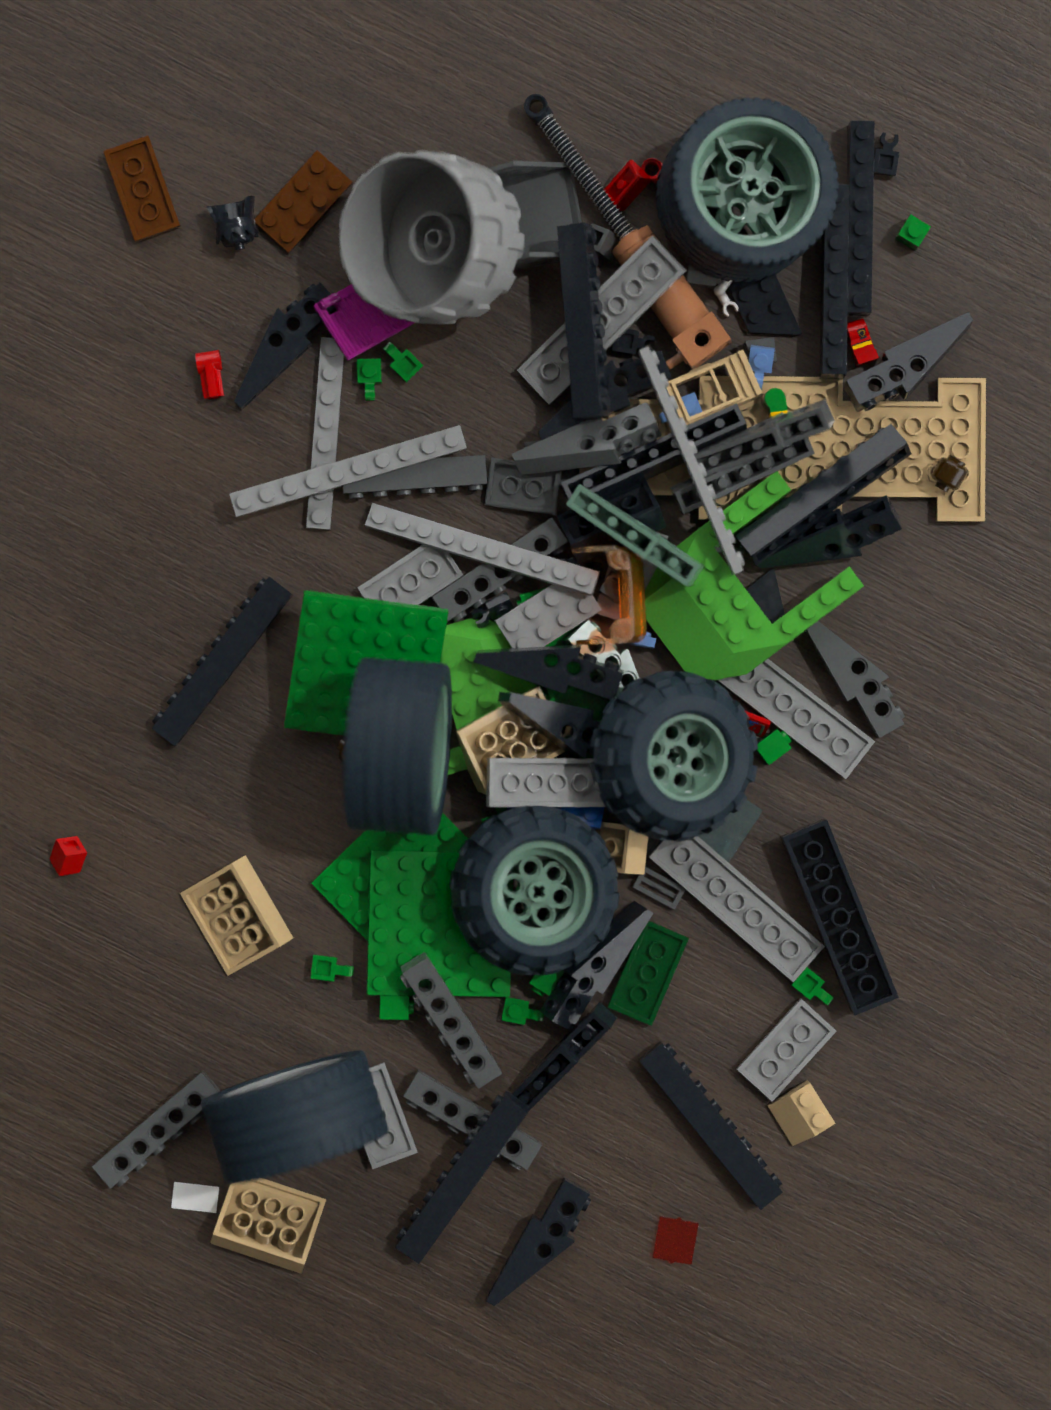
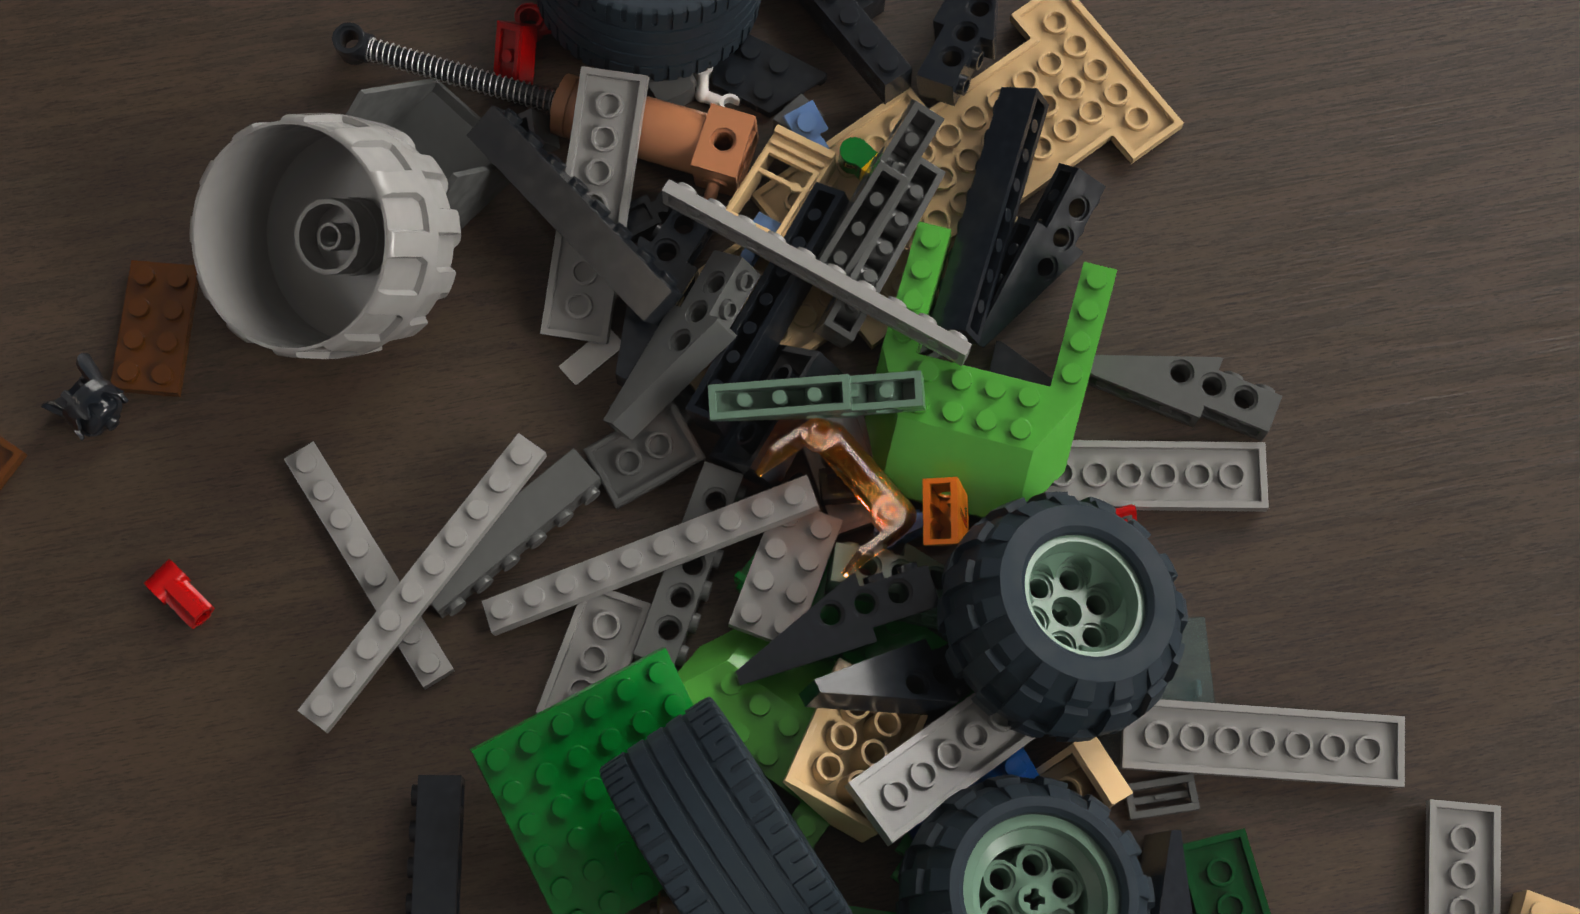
camera: 40 degrees left, 15 degrees down
black brick [234,283,336,410] -> none
magenta window [313,284,416,361] -> none
green plate [357,358,382,401] -> none
green plate [383,342,423,383] -> none
black plate [471,592,514,628] -> none
green brick [756,729,792,765] -> none
black brick [780,819,899,1016] -> none
green plate [791,967,833,1005] -> none
red leg [847,318,879,367] -> none
dark brown head [932,455,967,492] -> none
none -> white sticker [559,330,621,385]
none -> orange torso [922,477,969,546]

